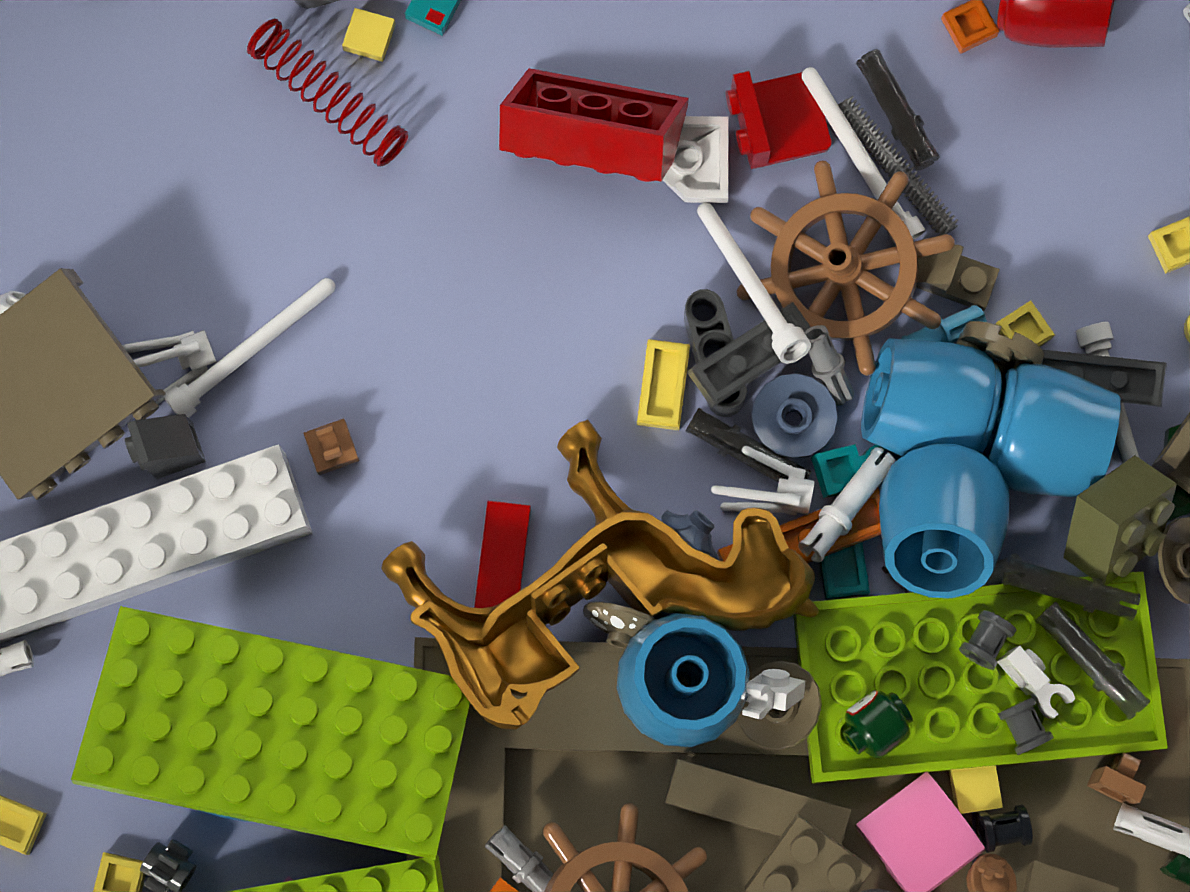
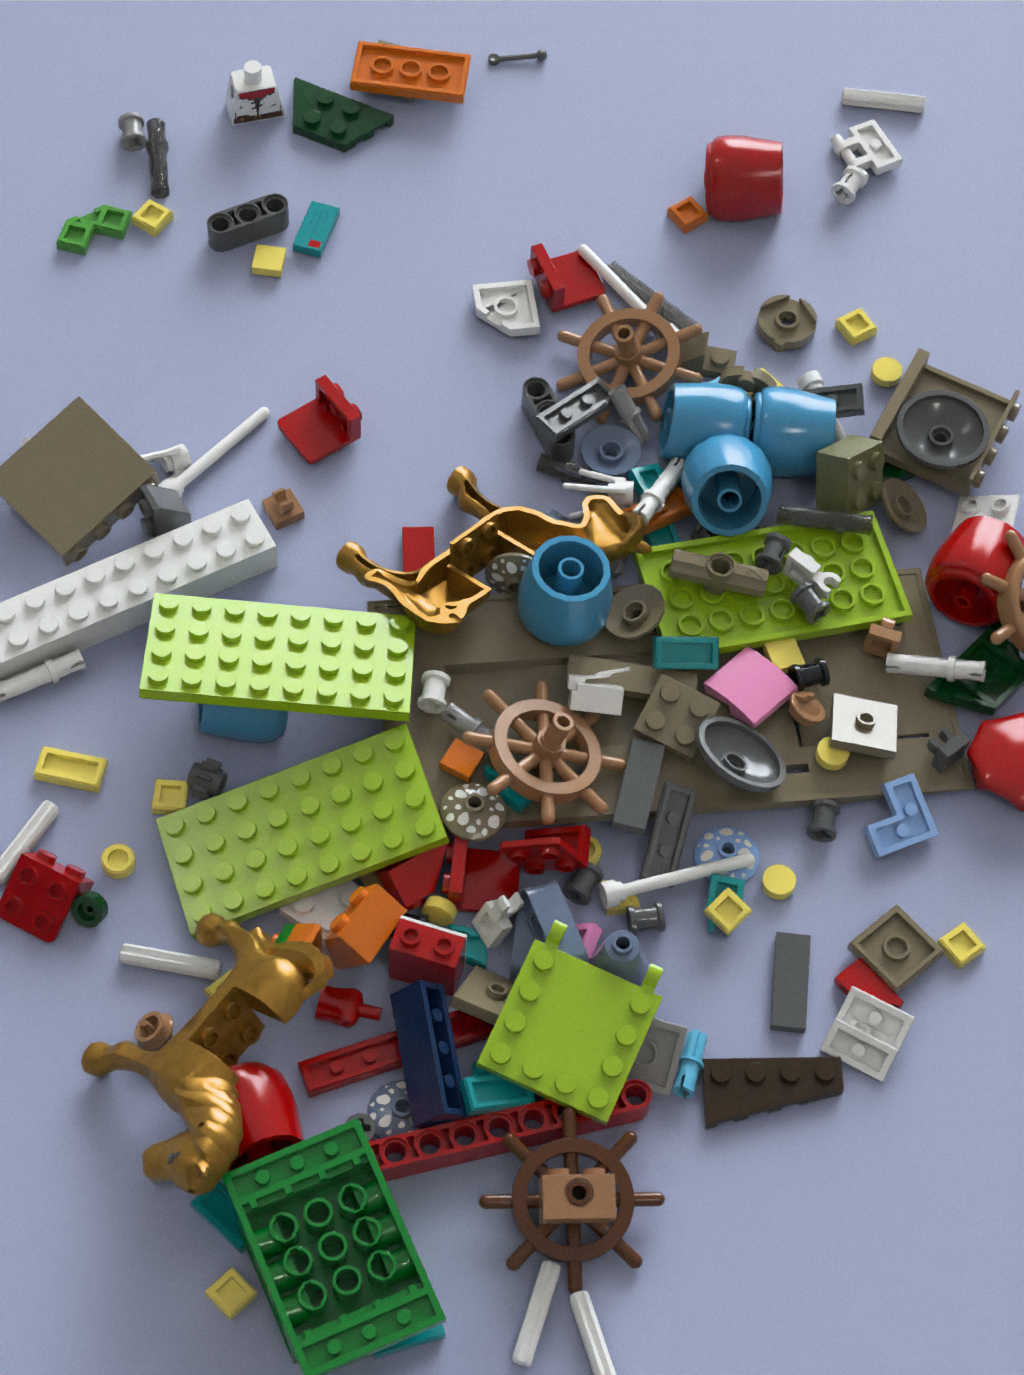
camera: 15 degrees left, 20 degrees down
red piece [247,18,408,167] -> none
red slope [499,68,689,182] -> none
light yellow tile [637,339,690,431] -> none
white piece [697,203,811,364] -> none
white plate [742,669,805,719] -> none
dark green head [843,690,913,758] -> none
clear smoke pin [856,49,940,171] -> none
clear smoke pin [1035,601,1150,720] -> none
none -> red bracket [277,374,362,464]
none -> white bush [417,670,451,714]
none -> white piece [567,667,630,716]
none -> teal tile [652,636,719,670]
none -> dark tan piece [668,548,769,598]
none -> dark tan plate [756,295,817,352]

